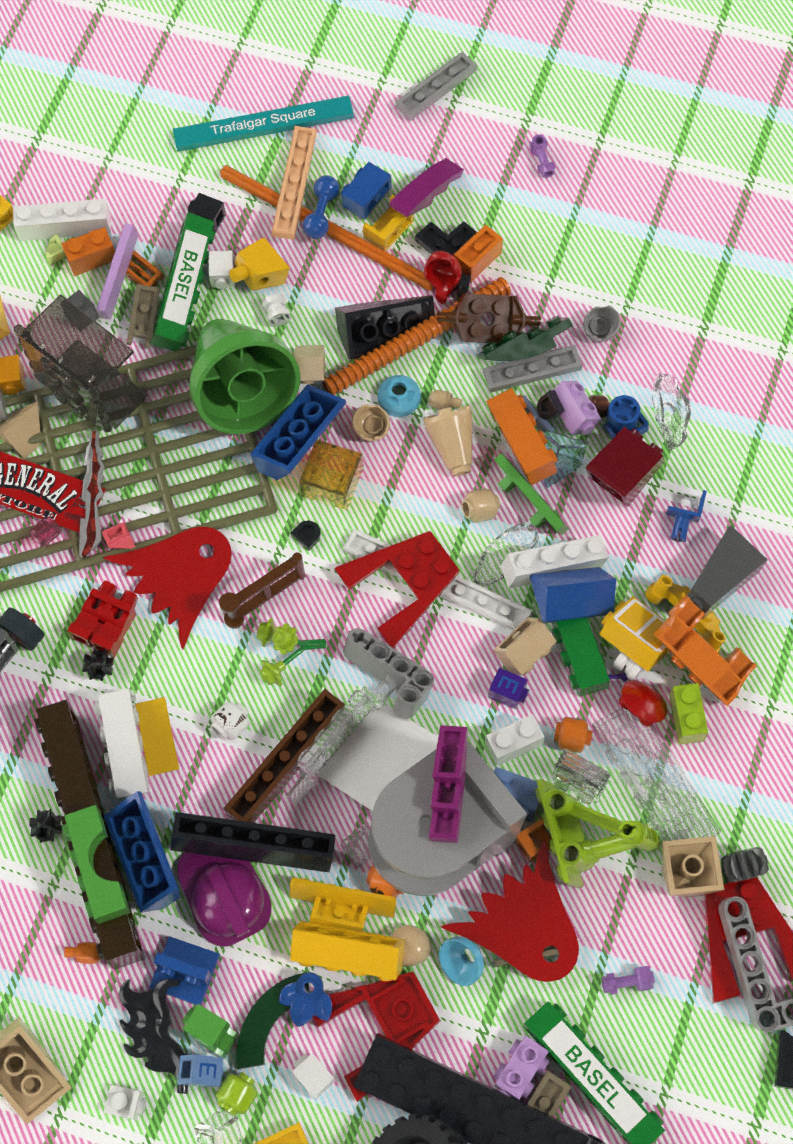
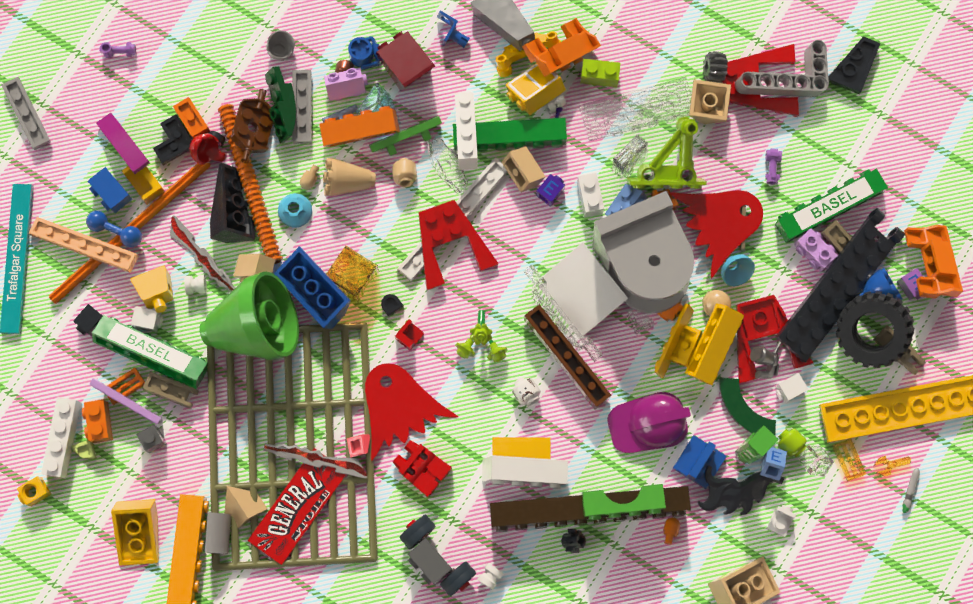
camera: 80 degrees left, 10 degrees up
clear smoke windscreen [13,294,148,433] -> none
clear pink brick [28,516,63,548] -> none
black gear [82,648,114,681] -> none
blue slope [104,791,180,913] -> none
black brick [170,812,336,873] -> none
reddish brown piece [219,552,306,629] -> none
blue plate [279,972,332,1027] -> none
light grey beam [343,628,434,719] -> none
tan hair [352,404,391,441] -> none
magenta slope [428,725,468,843] -> none
blue slope [530,567,616,623] -> none
black tile [537,390,564,419] -> none
orange head [554,717,593,753] -> none
red dish [619,680,668,727] -> none
clear piece [652,373,691,451] -> none
none -> light grey sword [170,215,235,293]
none -> red panel [395,319,424,351]
none -> flat silver piece [750,341,782,379]

